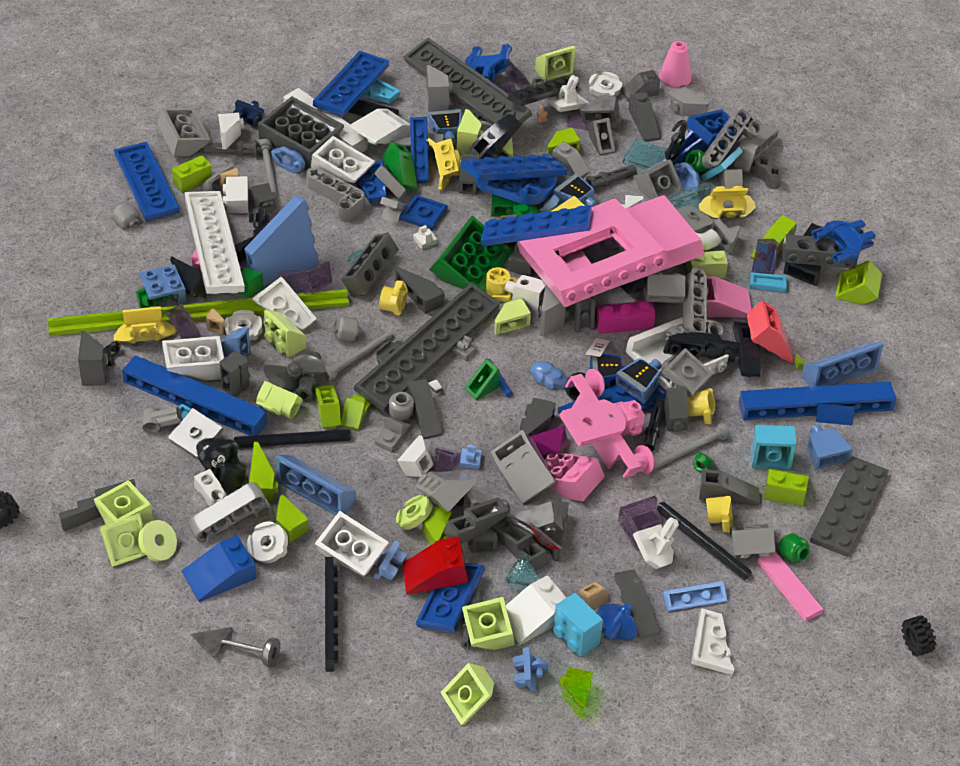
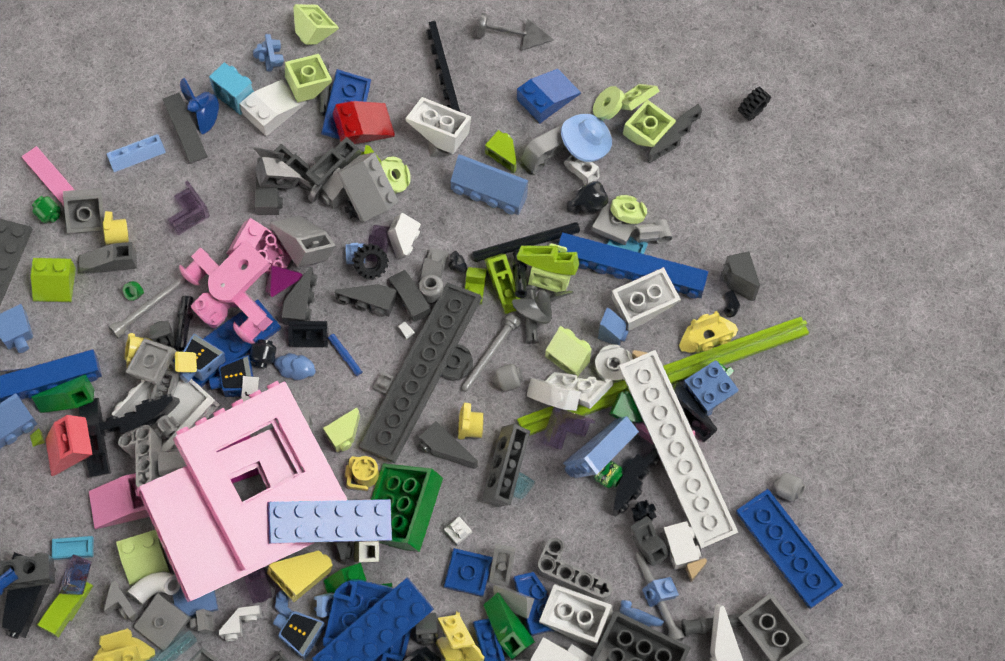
camera: 170 degrees right, 20 degrees up
clear purple slope [165,303,201,339] -> none
lime brick [172,155,212,193] -> none
light grey slope [201,164,234,191] -> none
black panel [214,462,246,489] -> none
dark grey brick [219,351,251,397] -> none
white plate [247,521,288,563] -> none
lime slope [249,442,279,501] -> none
light blue hips [373,540,407,580] -> none
green slope [464,358,500,400] -> none
white torso [505,275,546,318] -> none
clear light blue hat [505,555,539,586] -> none
clear neon green slope [559,667,593,719] -> none
tan slope [578,582,609,610] -> none
white piece [633,518,679,569] -> none
black axle [656,502,752,580] -> none
white wing [691,608,734,675] -> none
medium azure brick [750,425,796,470] -> none
none -> green slope [31,374,95,413]
none -> light yellow slope [175,352,197,373]
none -> black hinge [288,321,329,348]
none -> dark grey slope [335,284,397,317]
none -> black tyre [352,243,389,280]
none -> black plant [448,251,467,273]
none -> black pin [512,249,527,298]
none -> lime slope [517,246,579,275]
none -> white slope [527,378,581,411]
none -> light blue hat [561,114,612,162]
none -> yellowish green tile [610,195,647,224]
none -> medium blue bracket [642,577,679,607]

